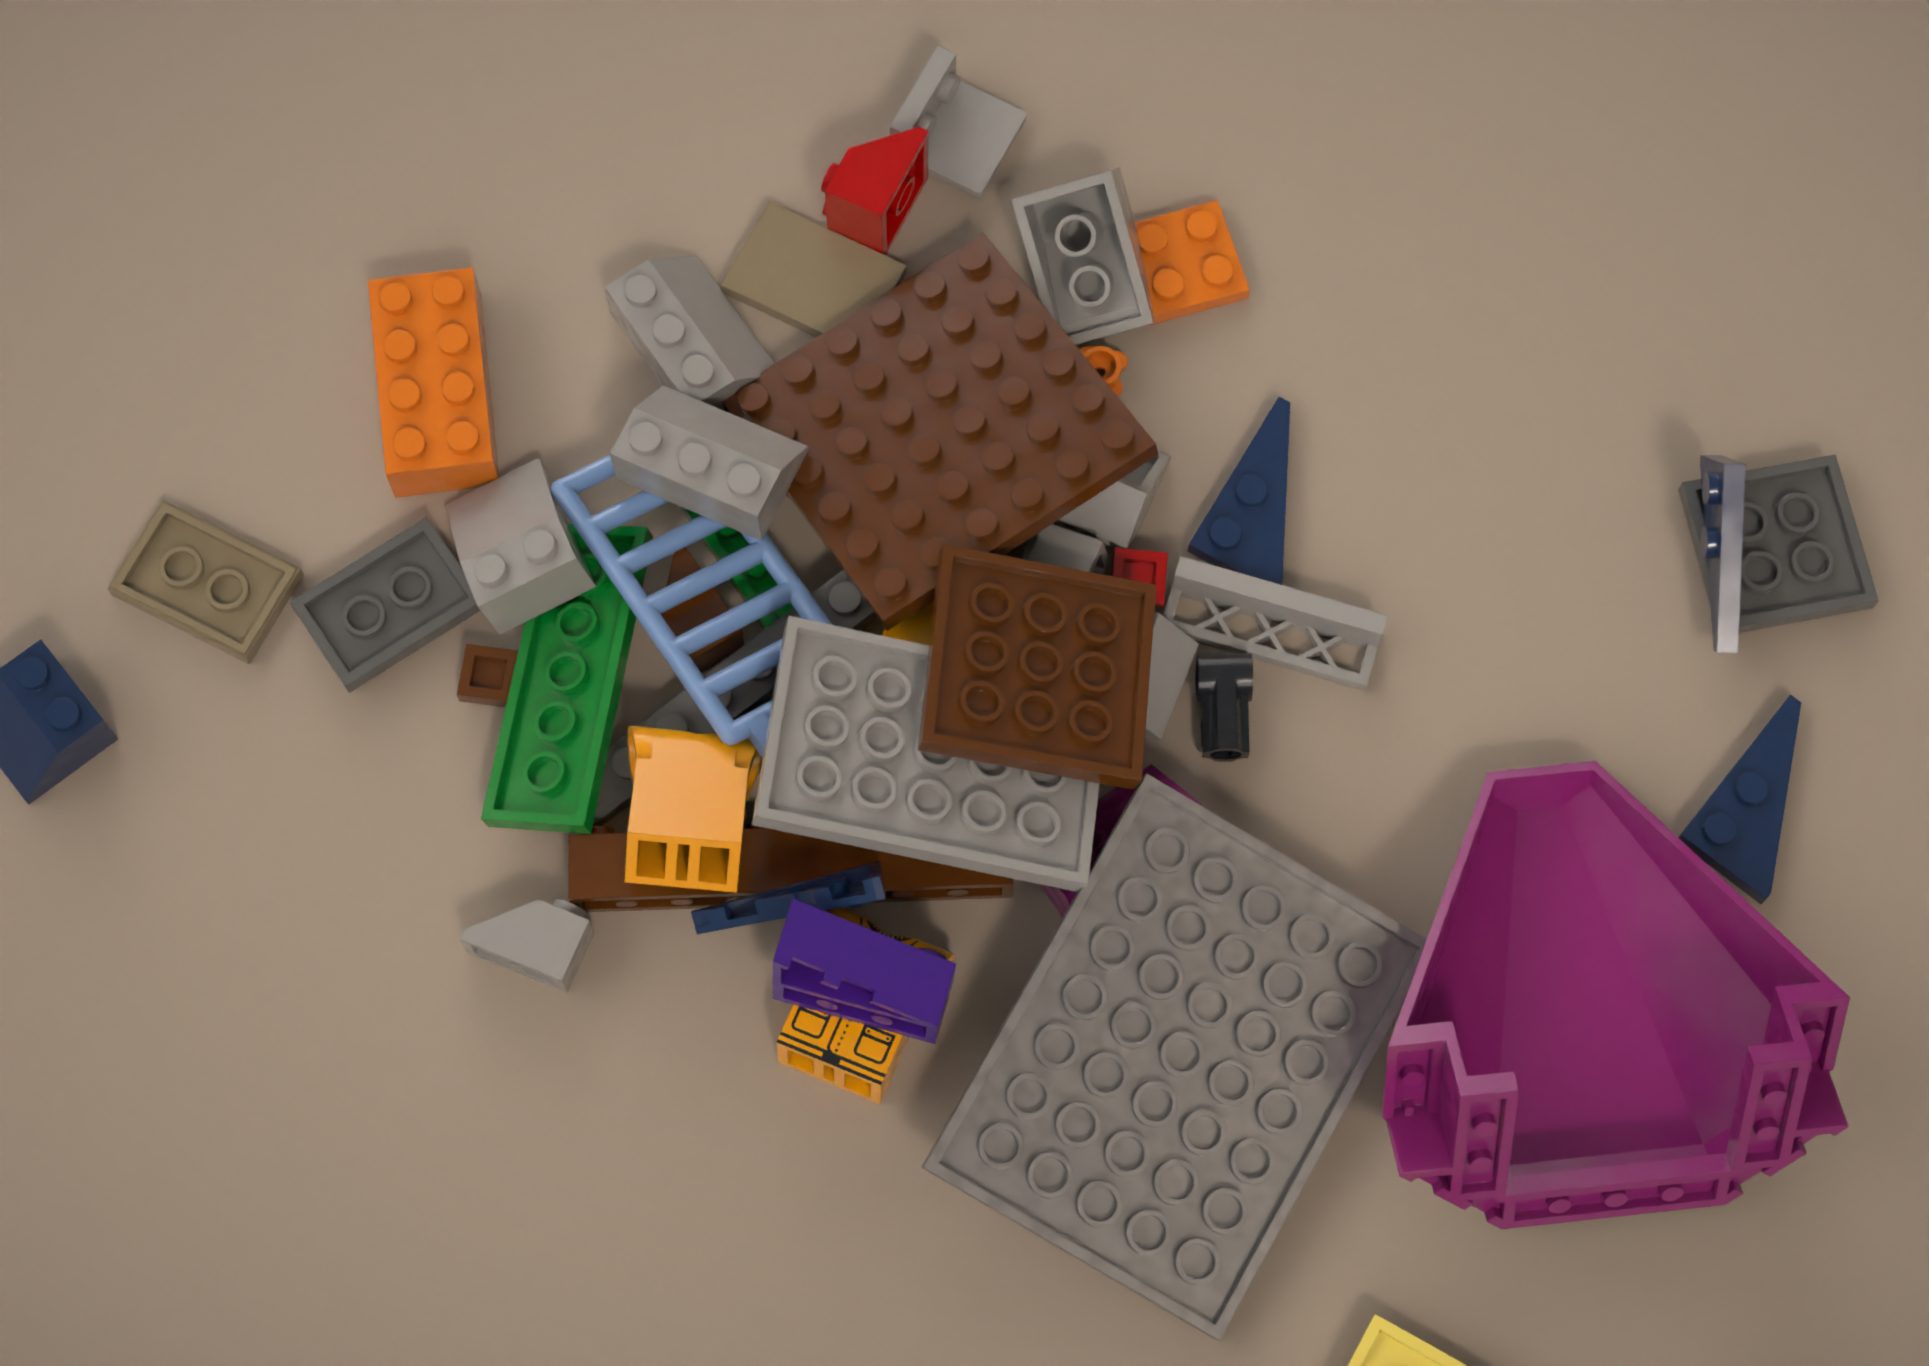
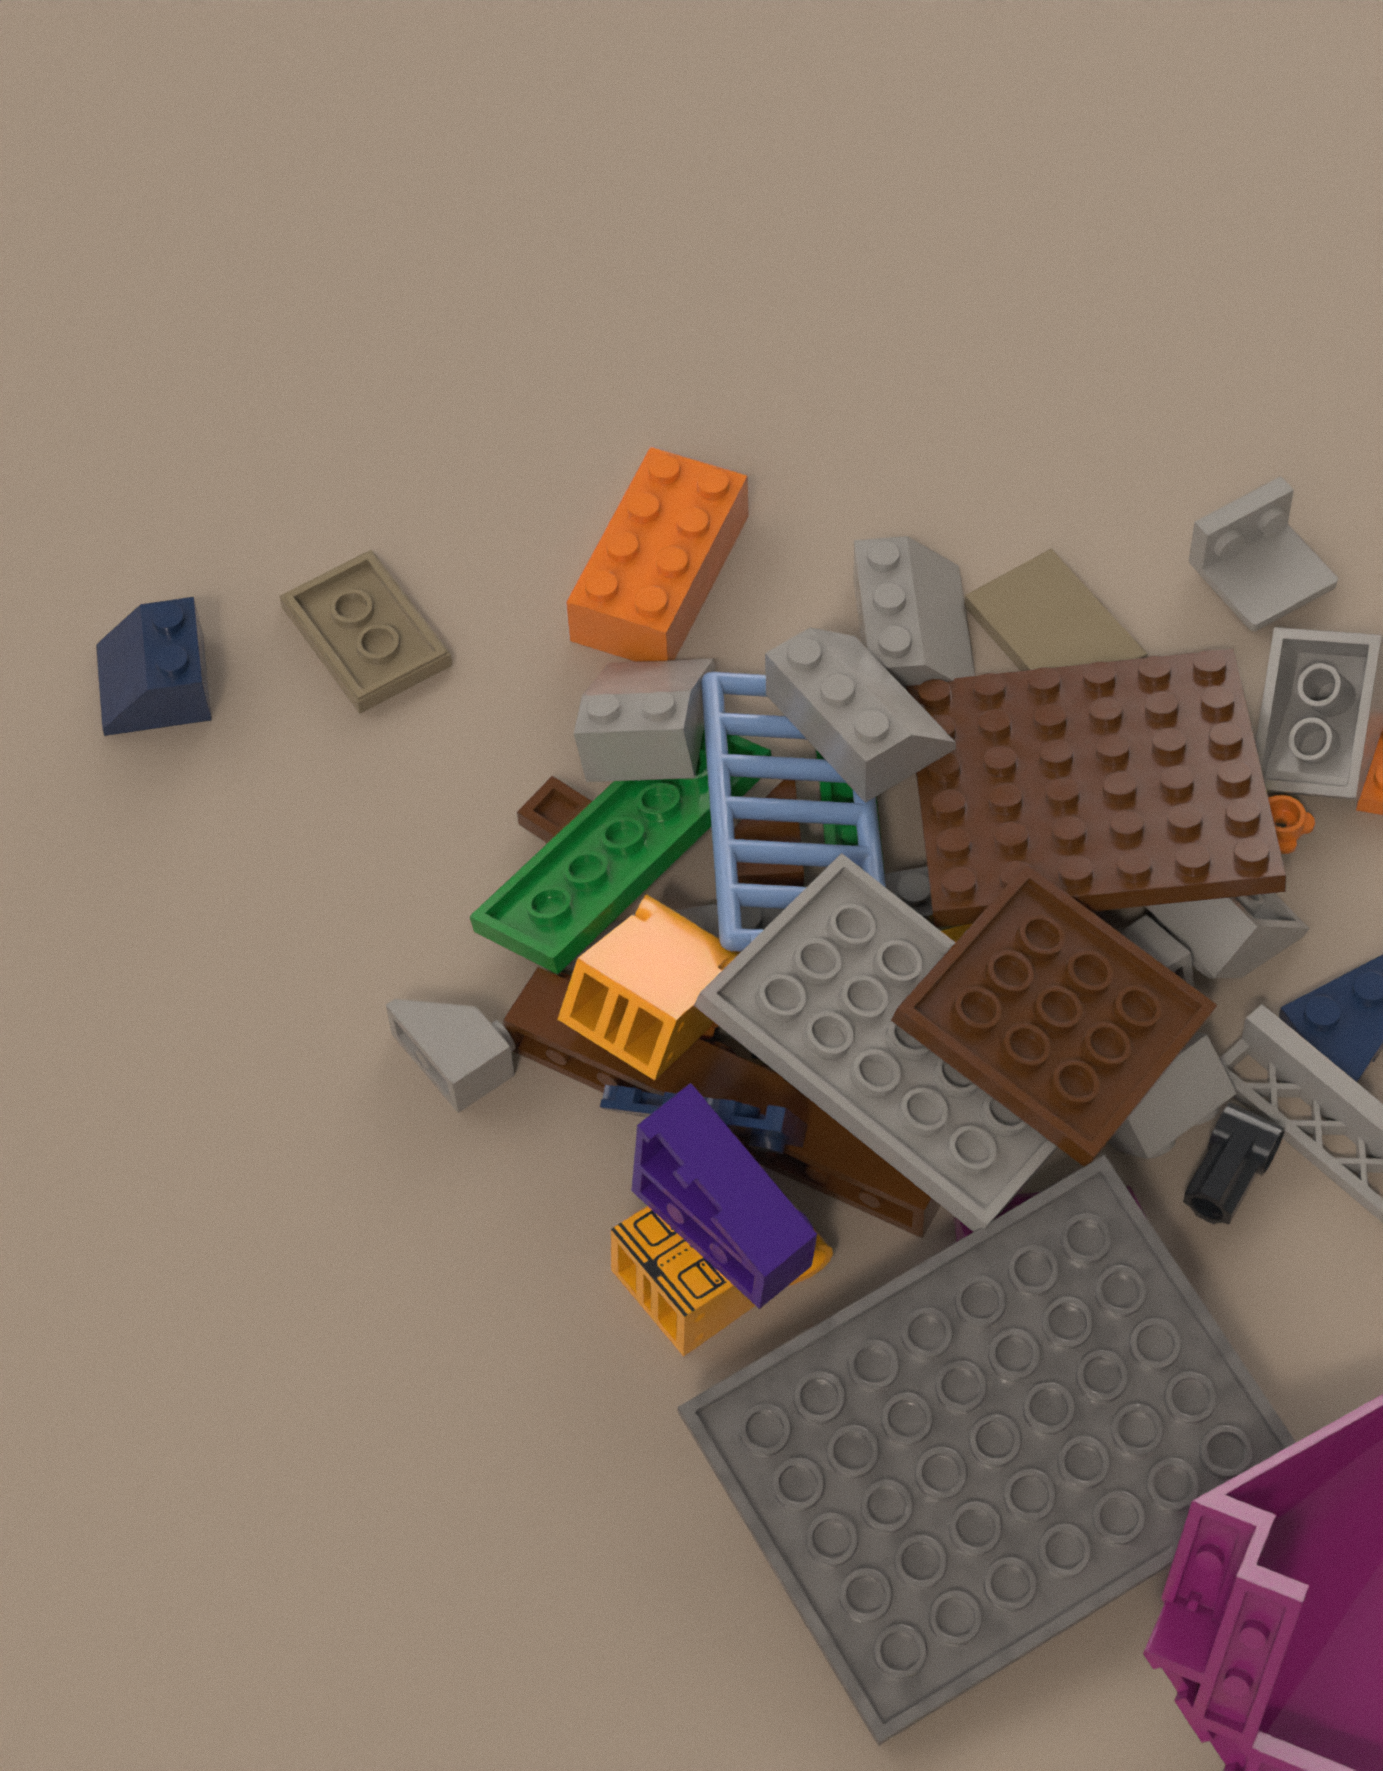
camera: 35 degrees right, 15 degrees down
dark grey plate [289,517,480,693] -> none
red slope [821,127,929,255] -> none
red plate [1111,548,1168,609] -> none

